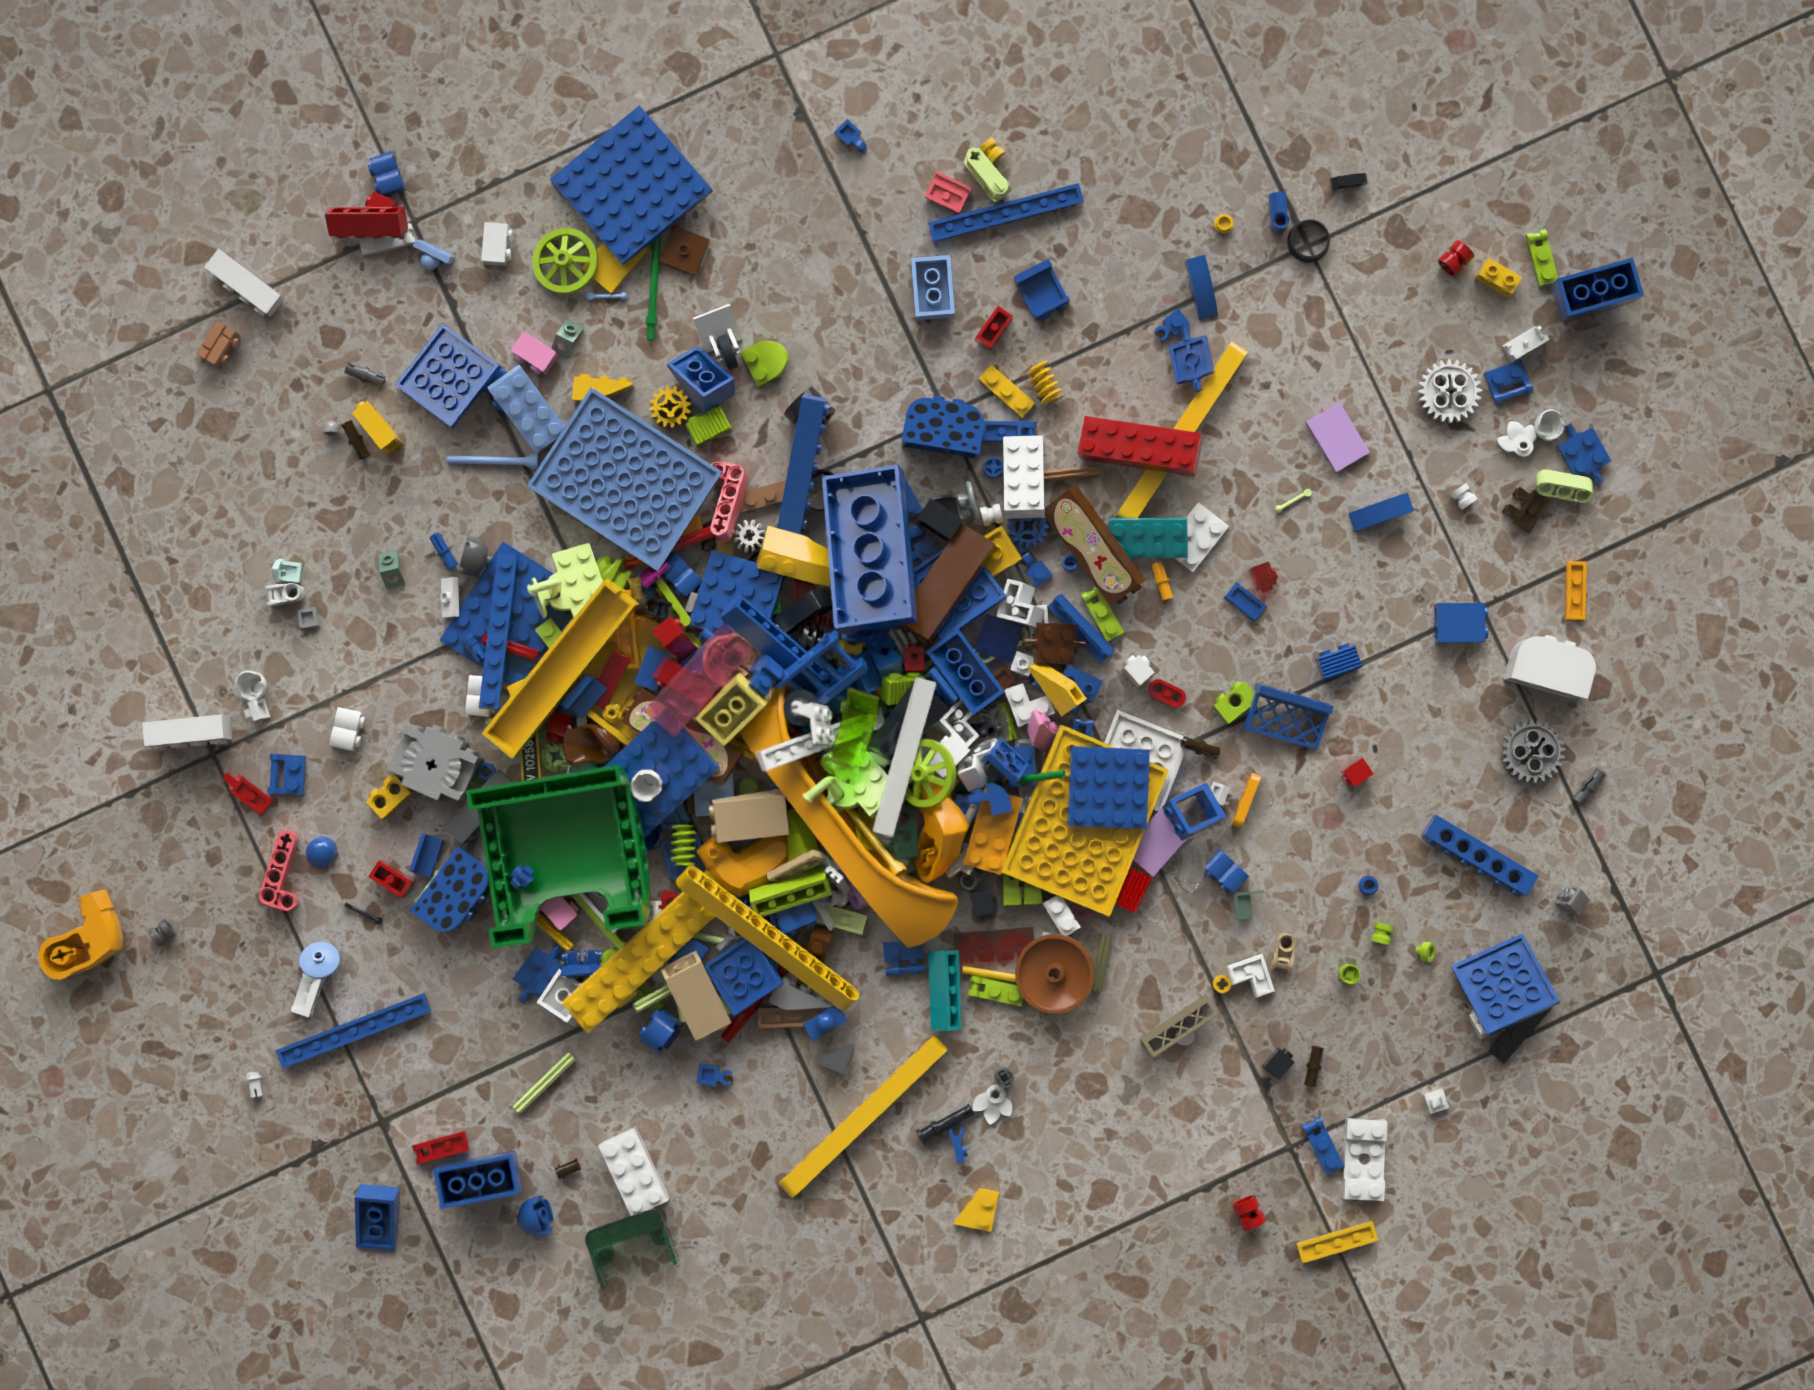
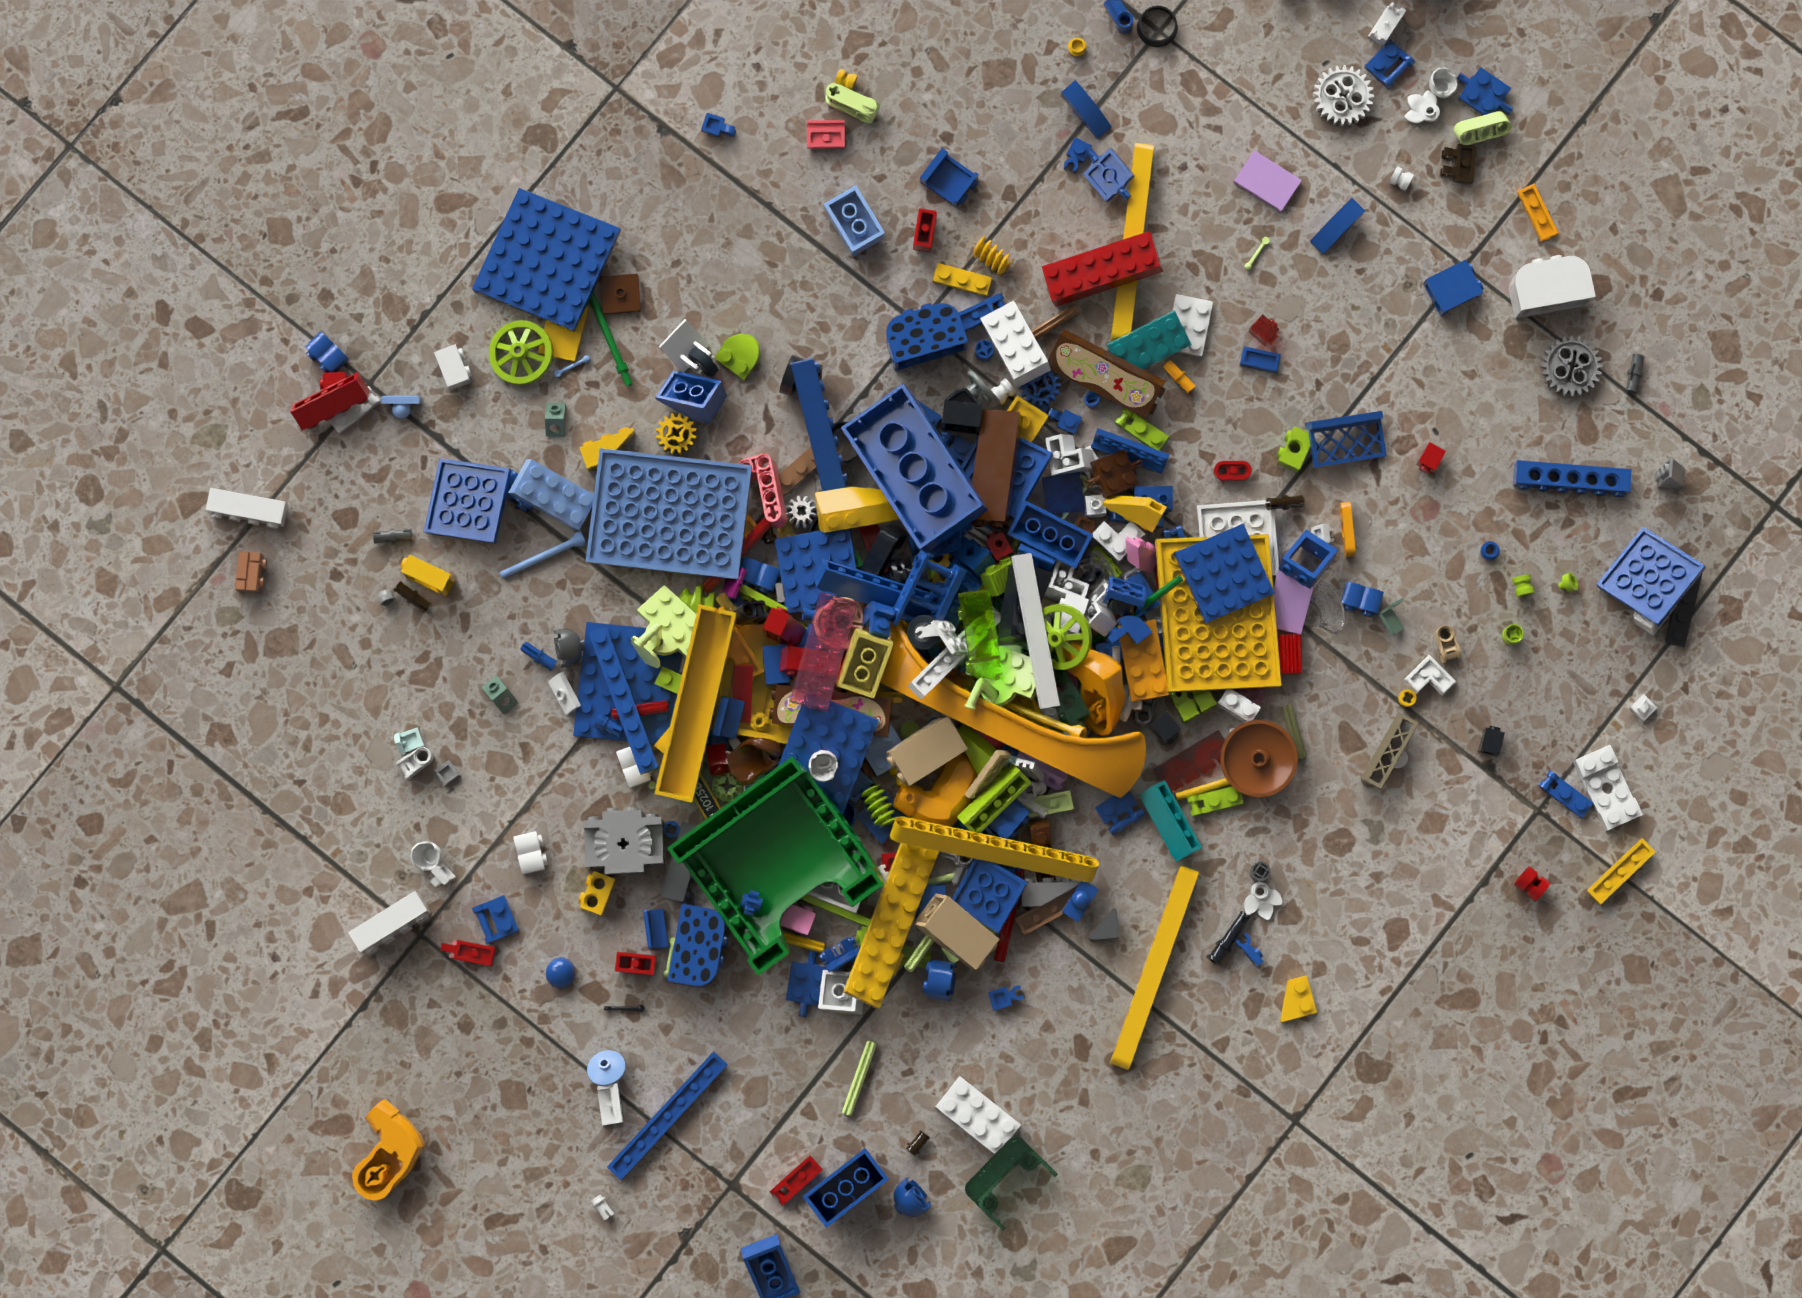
camera: 30 degrees left, 5 degrees down
dark grey wheel [148,919,176,946] -> none
coral beam [259,830,300,911] -> none
bright pink brick [511,331,559,375] -> none
lime brick [685,406,732,447] -> none
red tile [811,612,833,632] -> none
blue plate [928,183,1084,243] -> none
white brick [1122,655,1155,687] -> none
dark brown pin [1304,1045,1324,1087] -> none
blue brick [1316,643,1362,681] -> none

